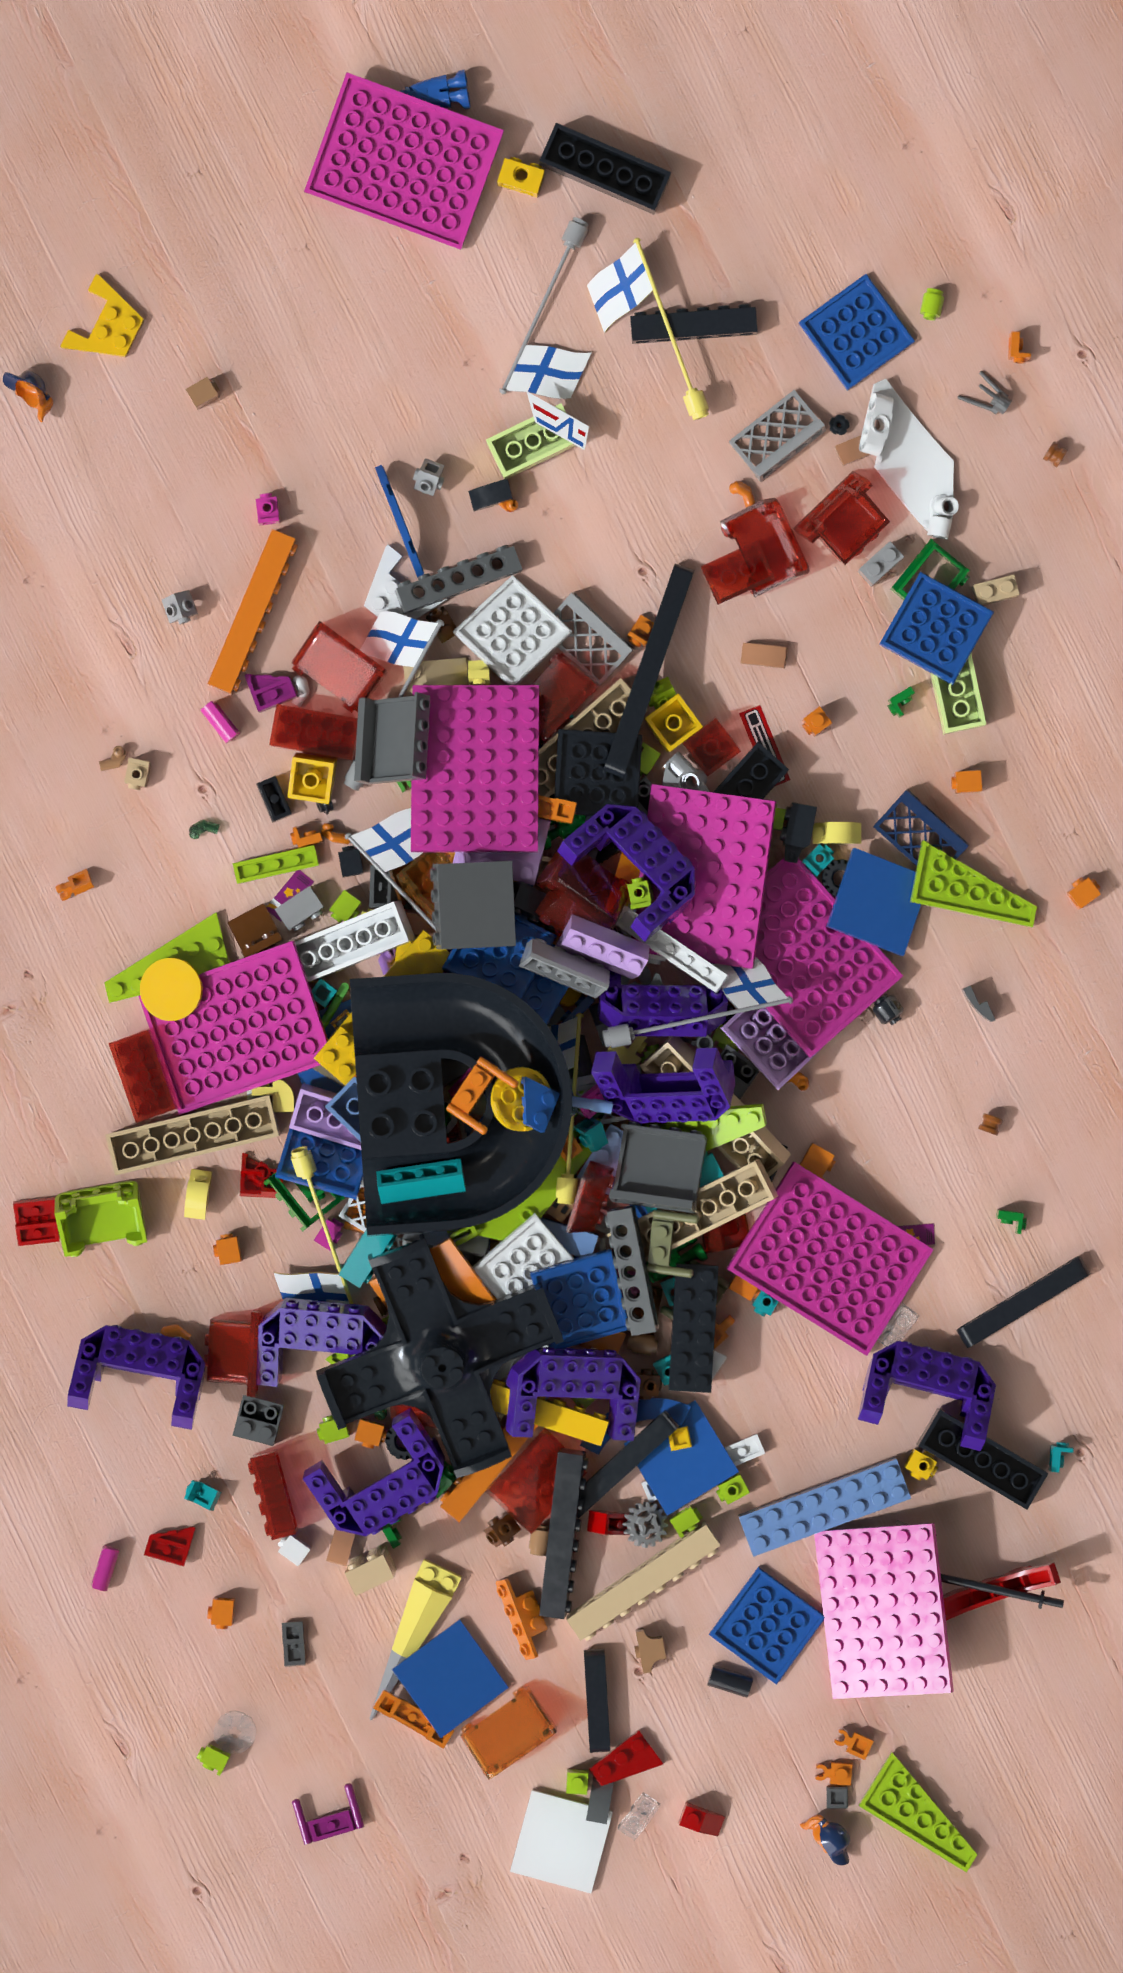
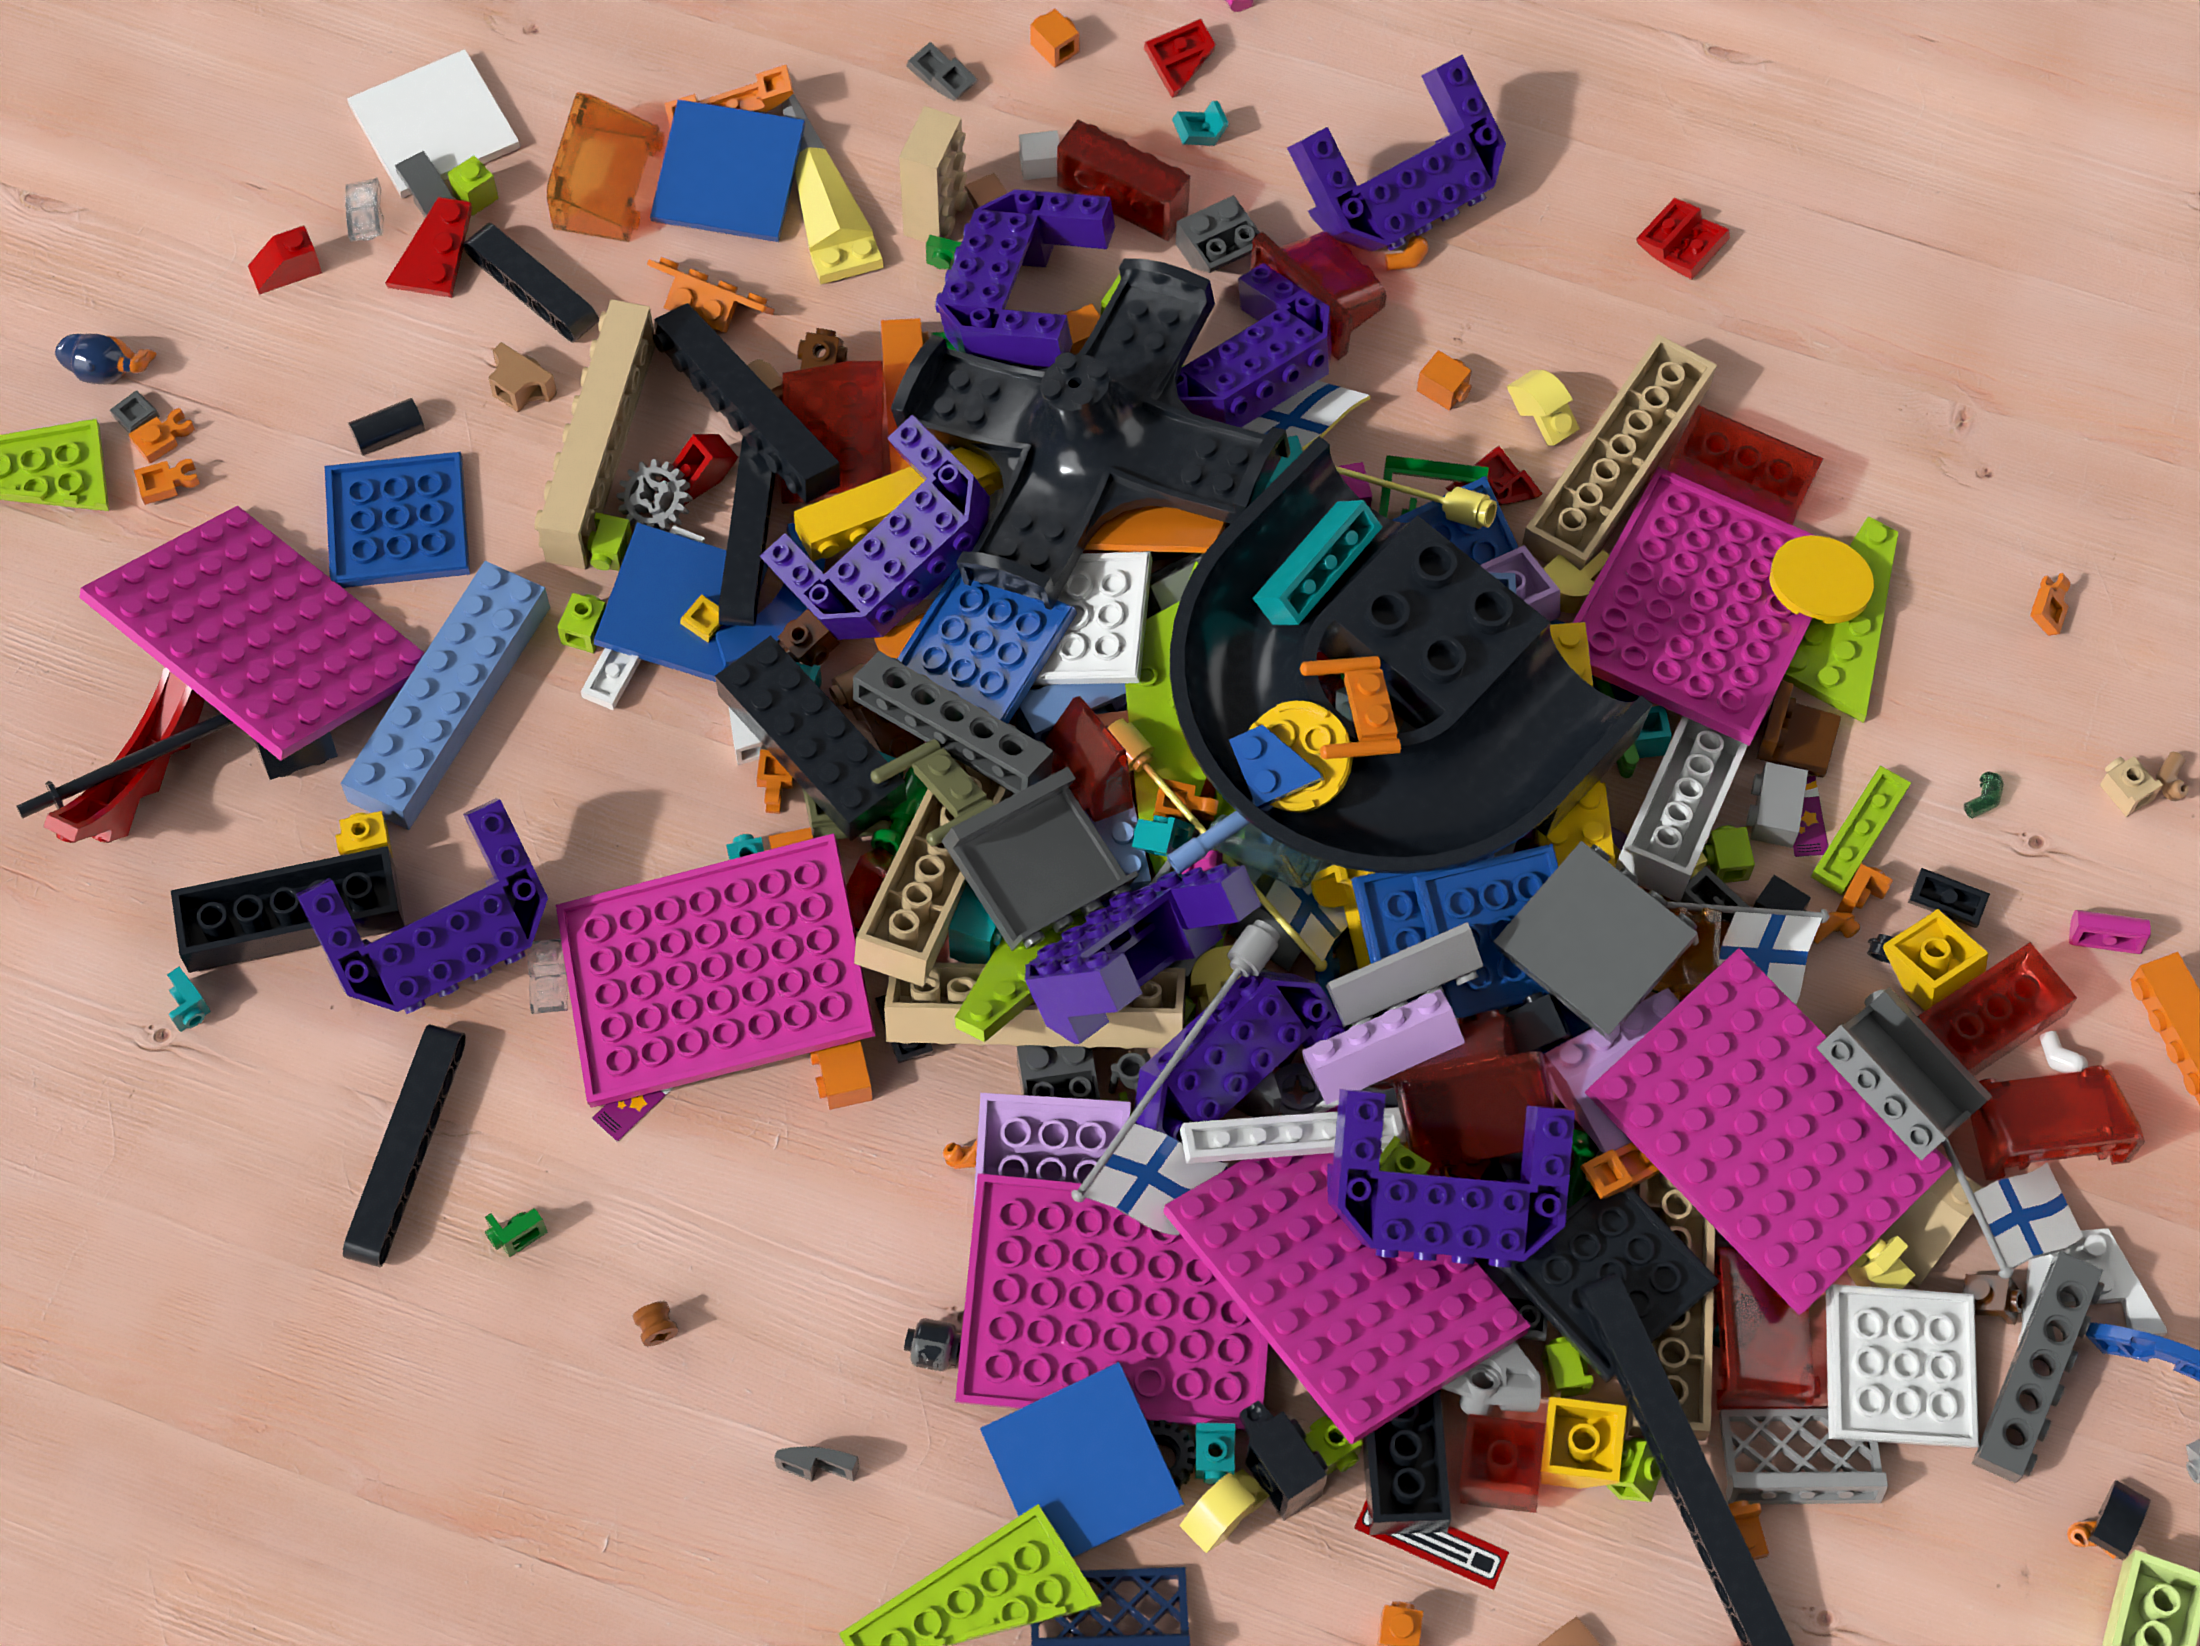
camera: 135 degrees right, 25 degrees down
lime windscreen [54,1181,147,1257] -> none
magenta wing [244,674,298,713] -> none

